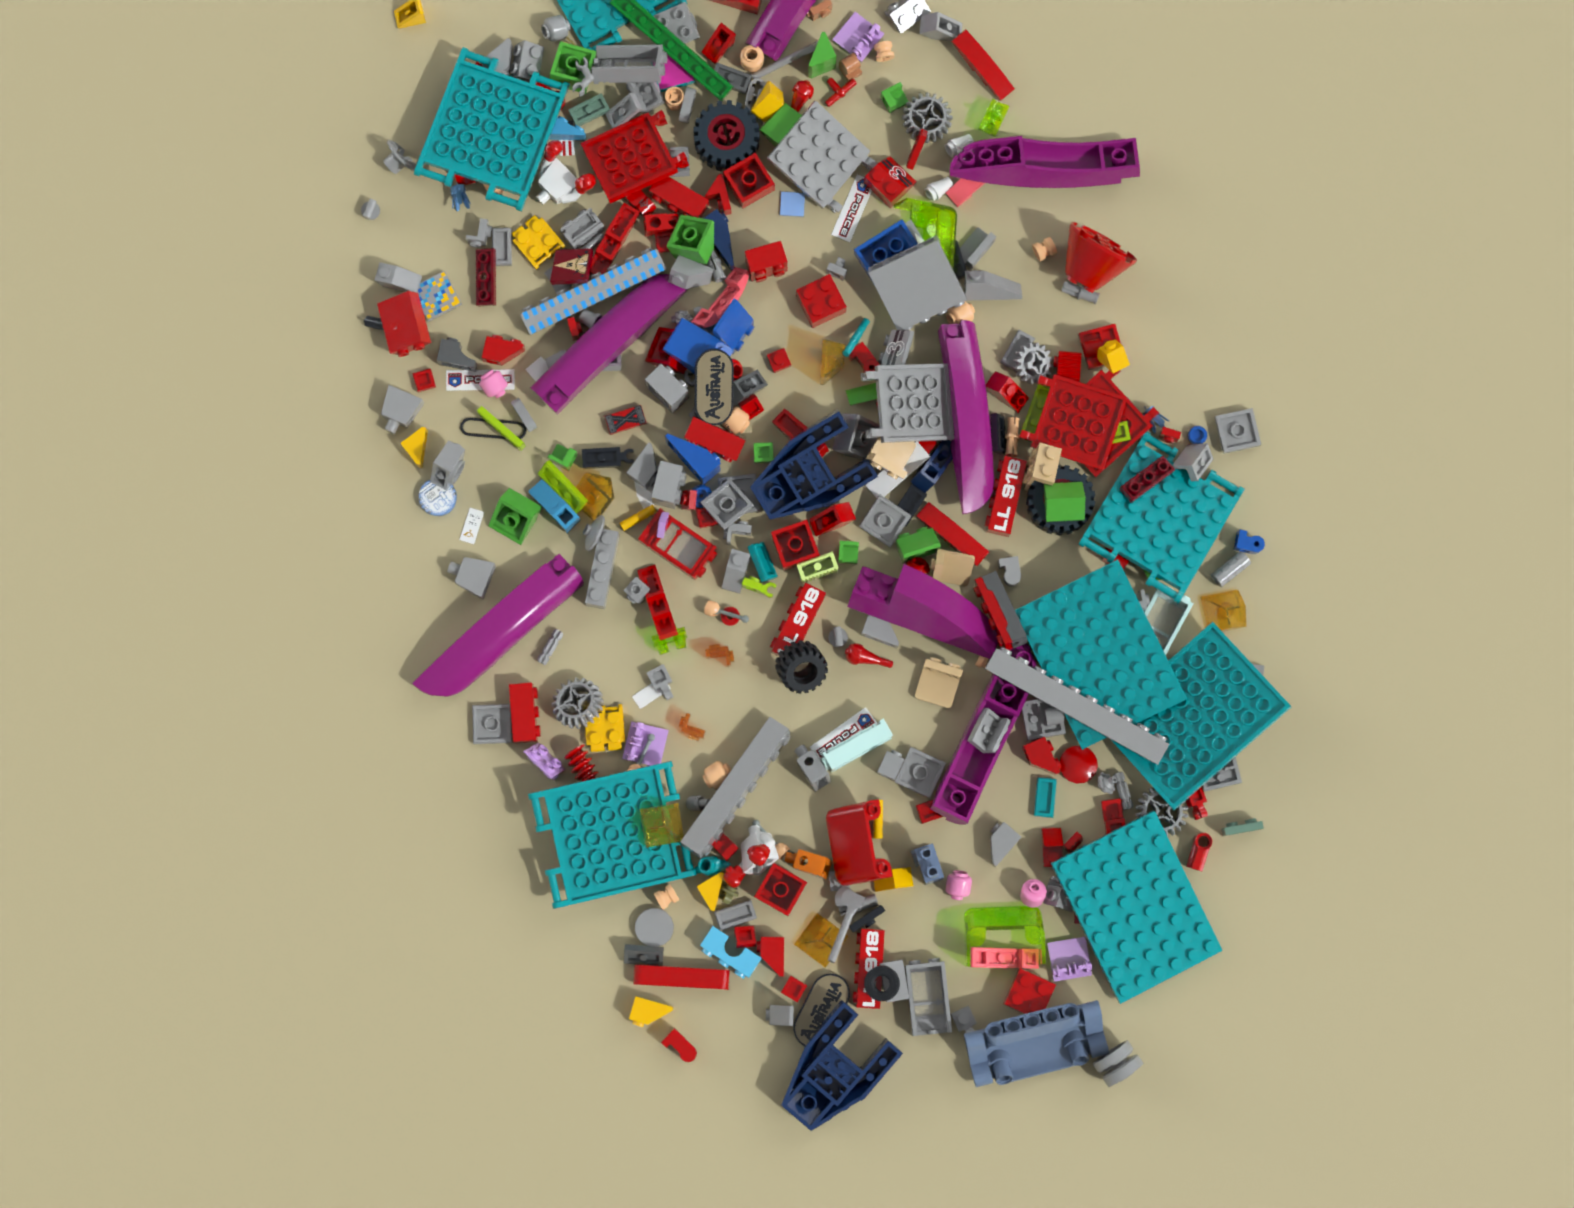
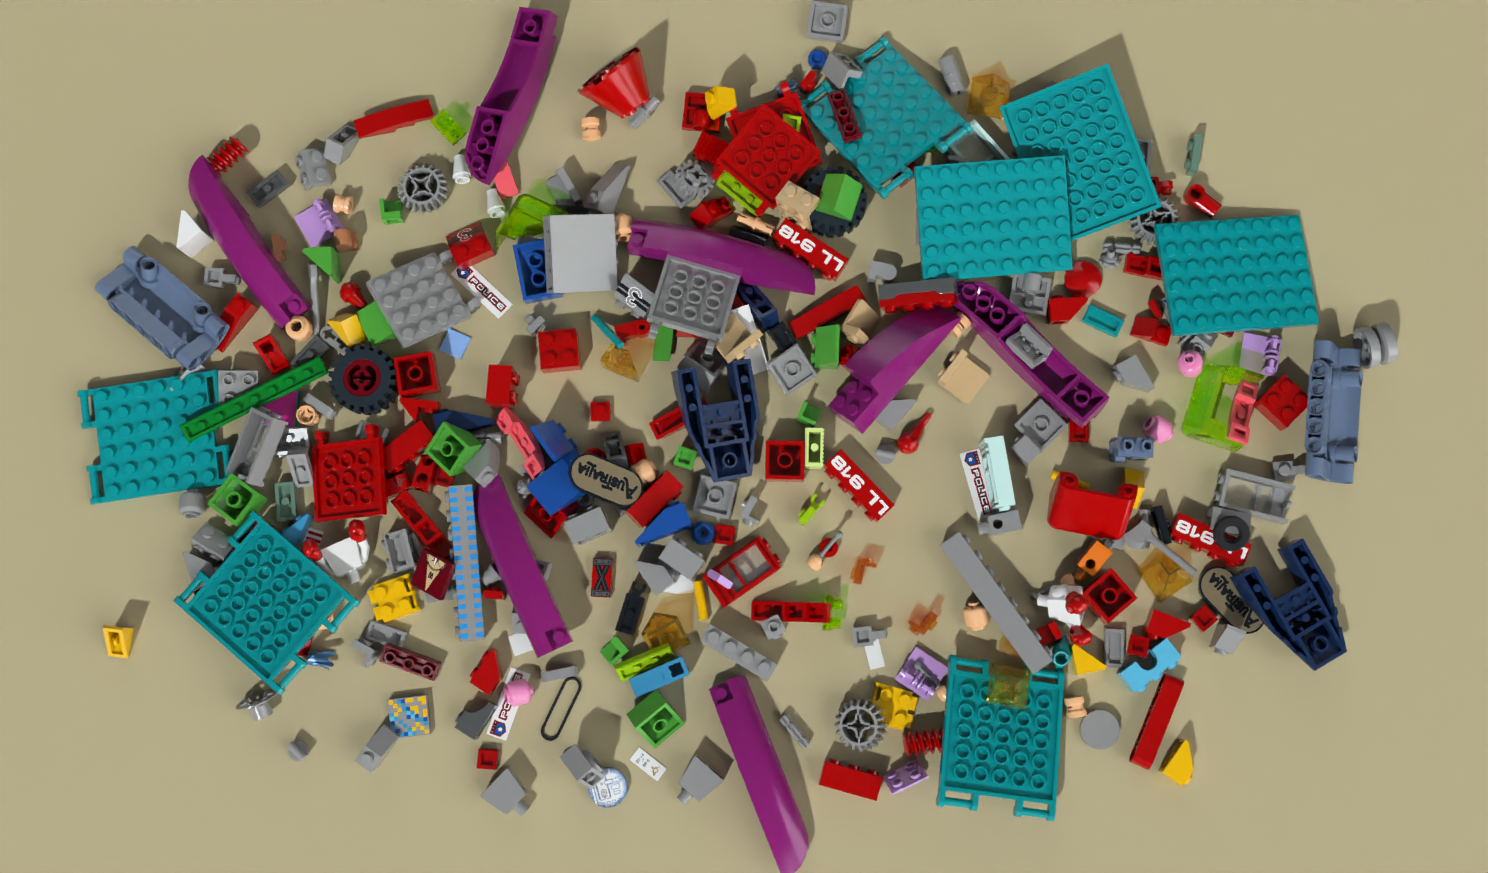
camera: 65 degrees left, 0 degrees up
red piece [364,291,431,357] -> none
yellow slope [401,427,428,468] -> none
light grey tile [472,704,512,744] -> none
lime tile [477,406,526,451] -> none
light grey arm [572,57,594,97] -> none
light grey dish [583,515,605,551] -> none
dark grey plate [624,944,664,966] -> none
red leg [661,1028,697,1062] -> none
red plate [680,490,697,510] -> none
light grey cylinder [686,795,710,811] -> none
light grey slope [700,479,754,530] -> none
olive plate [720,884,739,905] -> none
light grey slope [722,549,751,594] -> none
teal tile [747,542,778,582] -> none
black tyre [775,640,828,694] -> none
red slope [809,502,856,536] -> none
red piece [825,78,857,107] -> none
red tile [906,129,928,170] -> none
light grey brick [985,647,1169,765] -> none
blue leg [1233,529,1265,554] -> none

